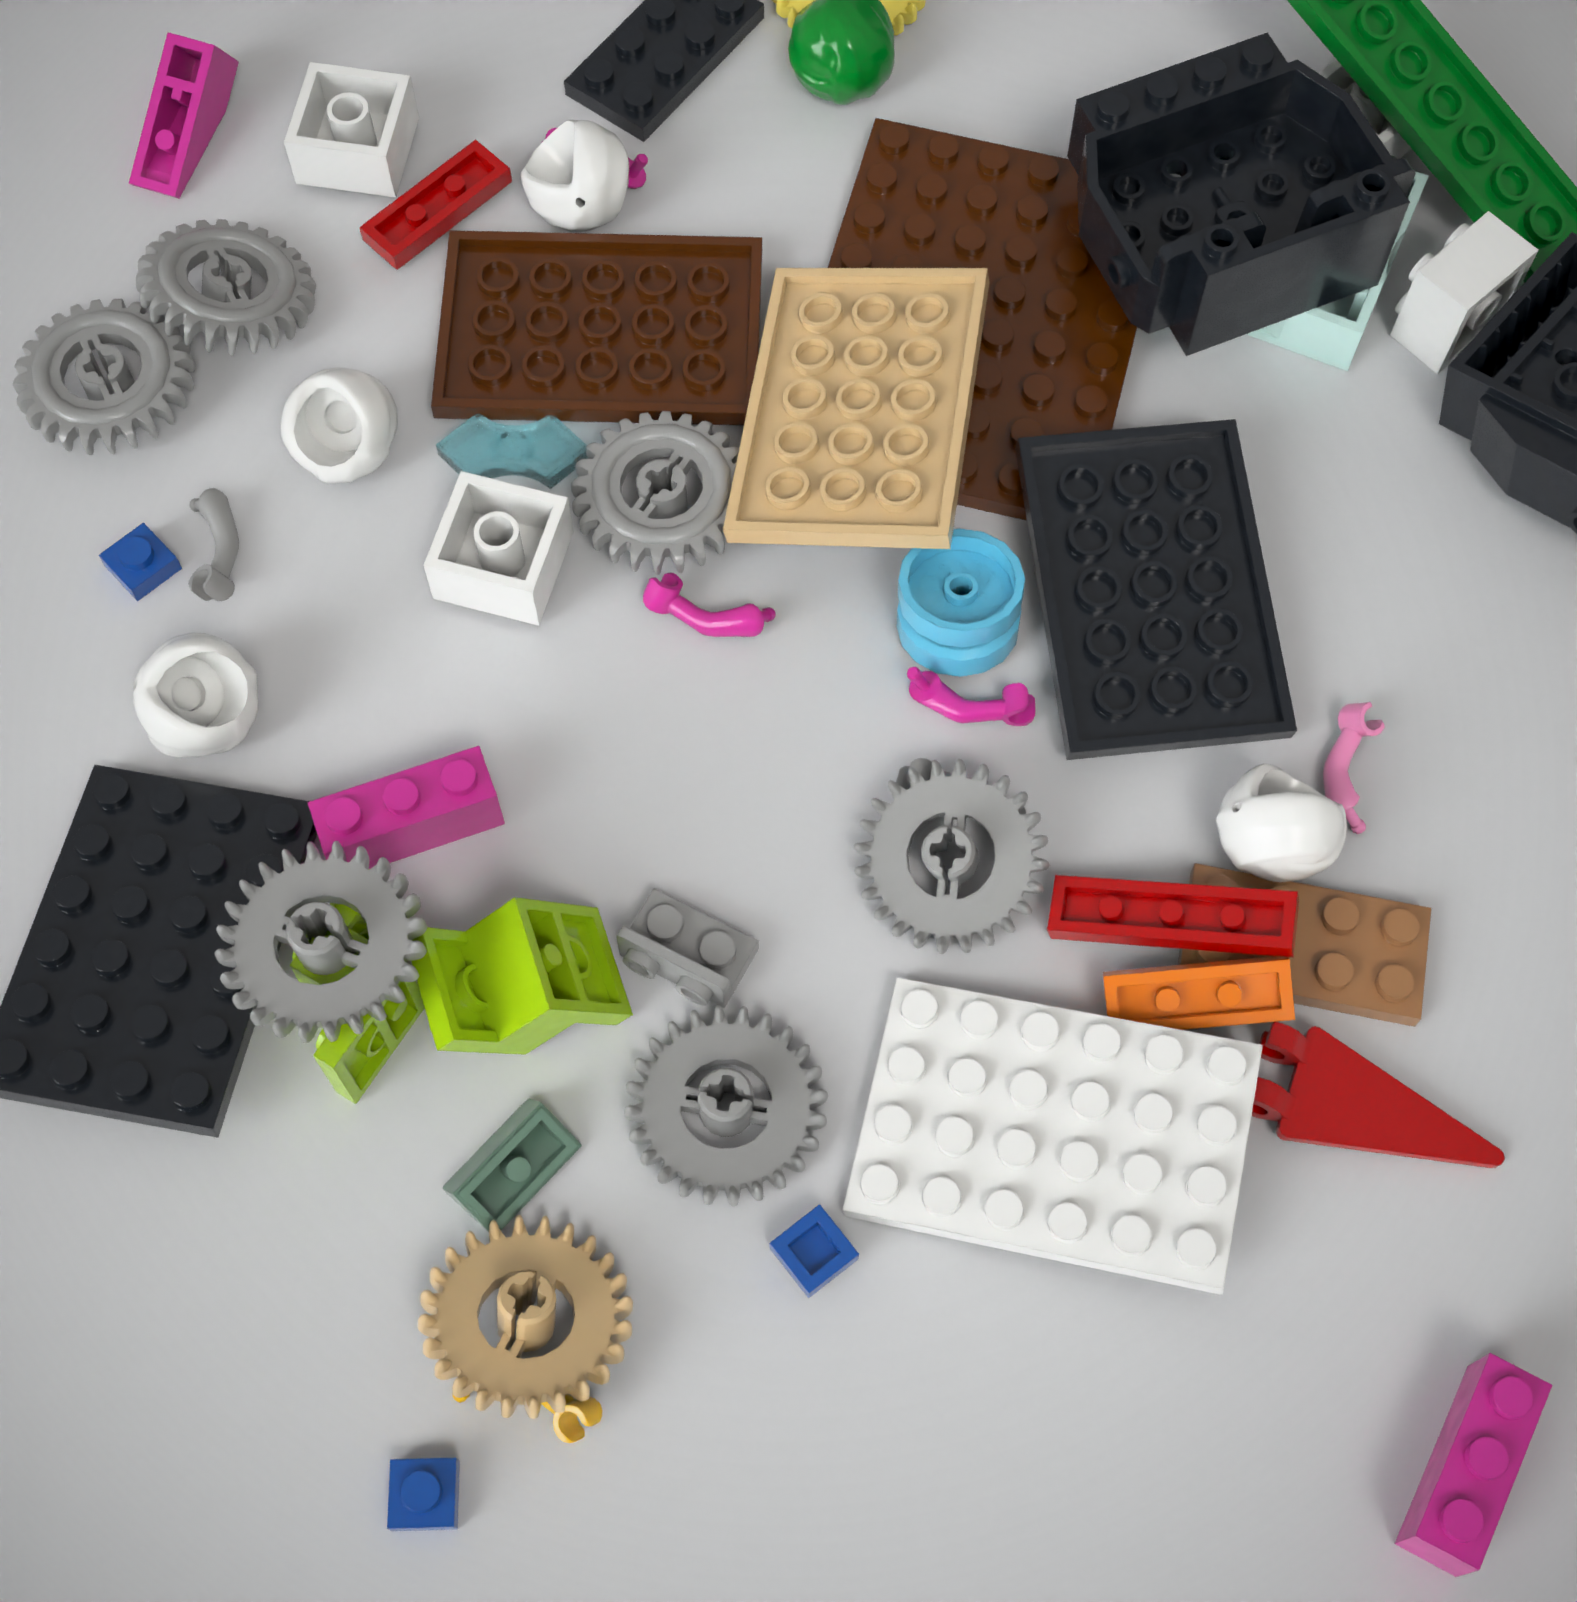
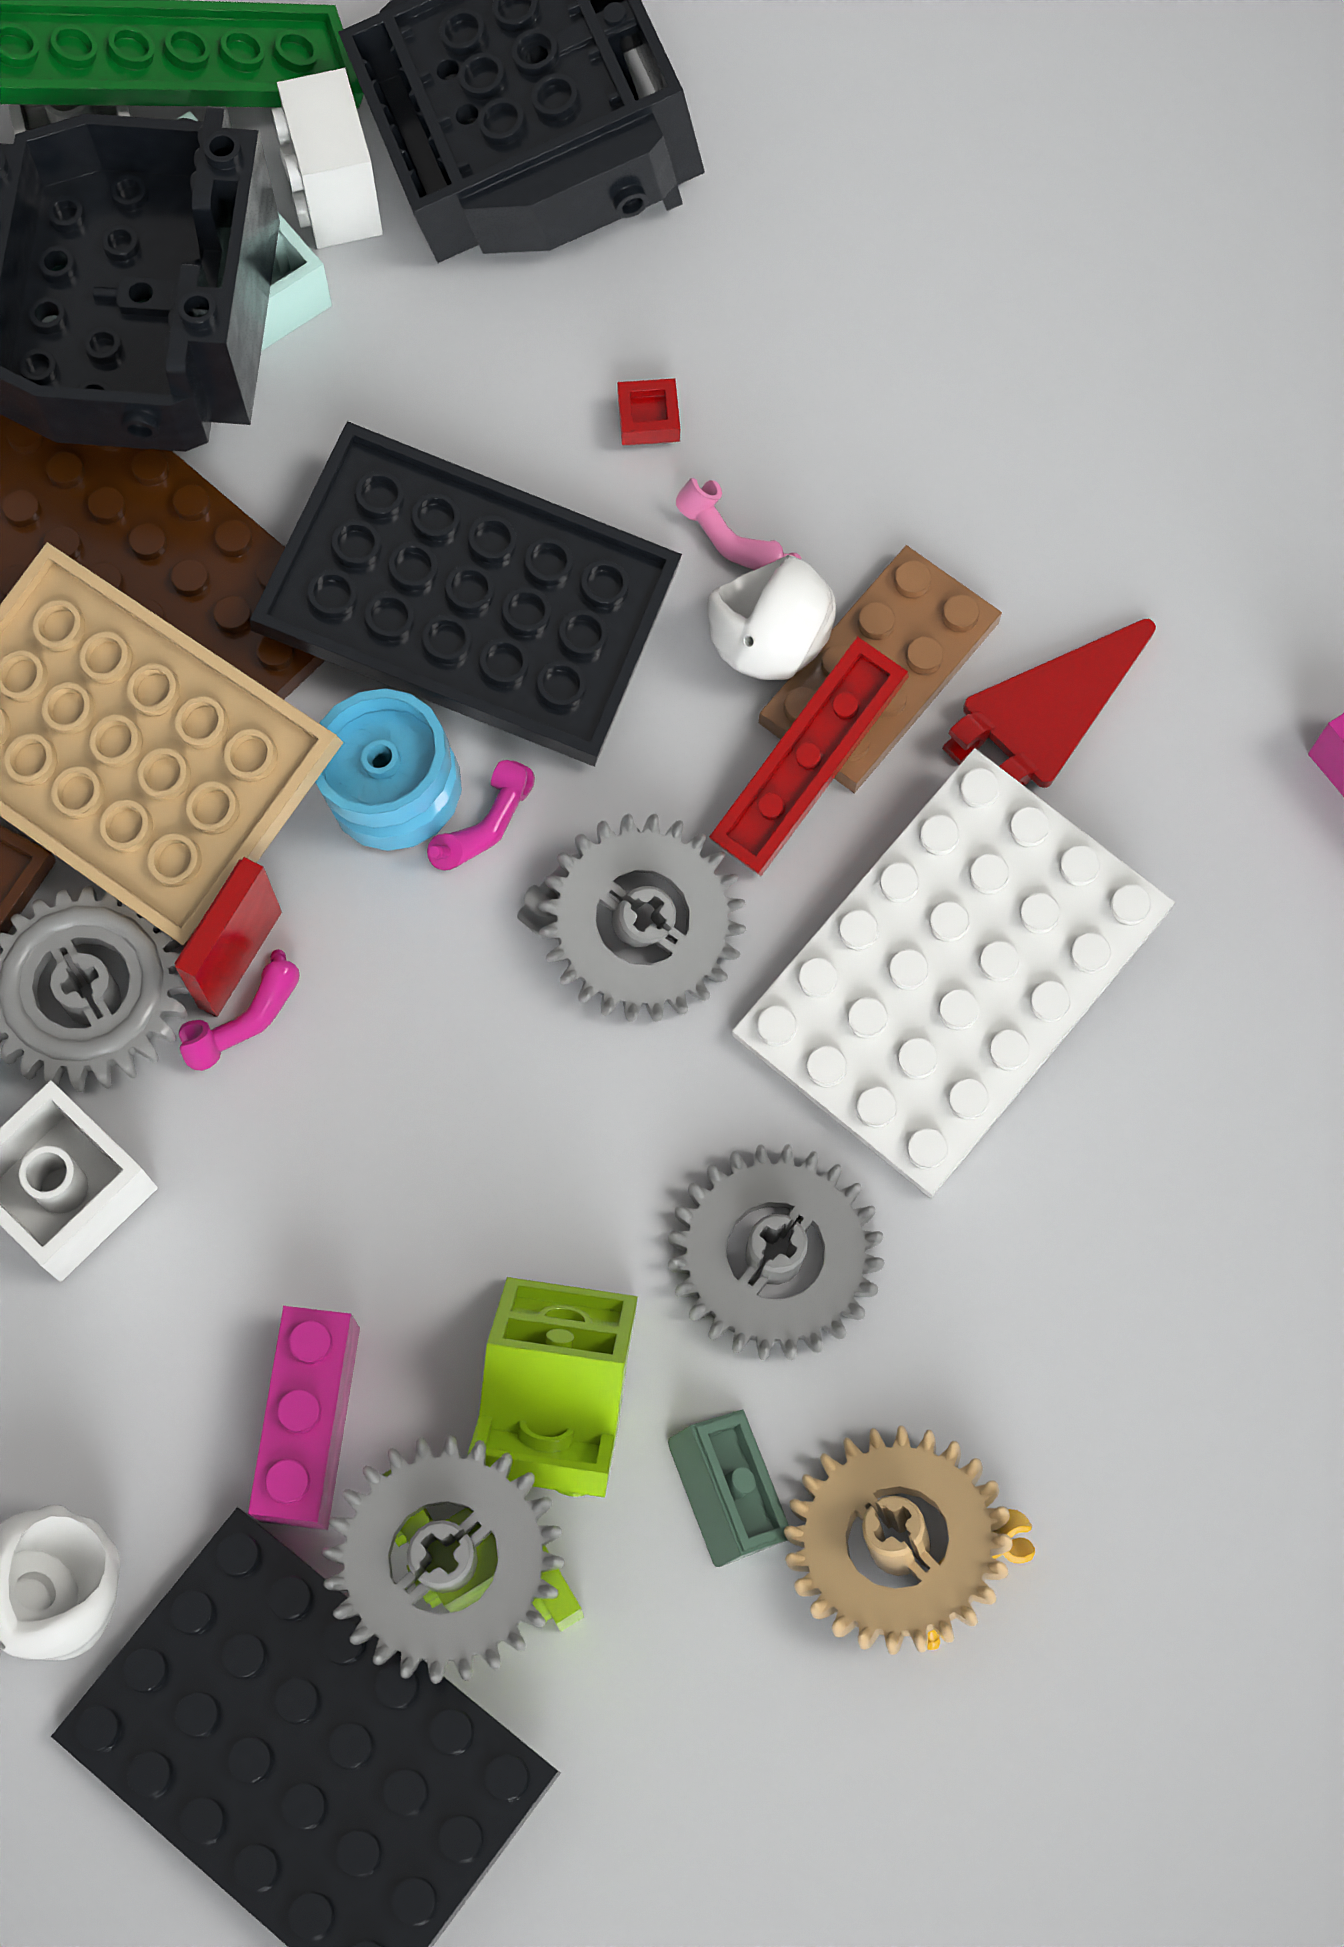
camera: 65 degrees left, 5 degrees up
blue plate [387,1458,460,1531] -> none
light grey bracket [616,888,759,1009] -> none
blue plate [769,1204,859,1298] -> none
orange plate [1103,956,1295,1030] -> none
none -> red tile [174,857,282,1017]
none -> red plate [617,378,681,446]

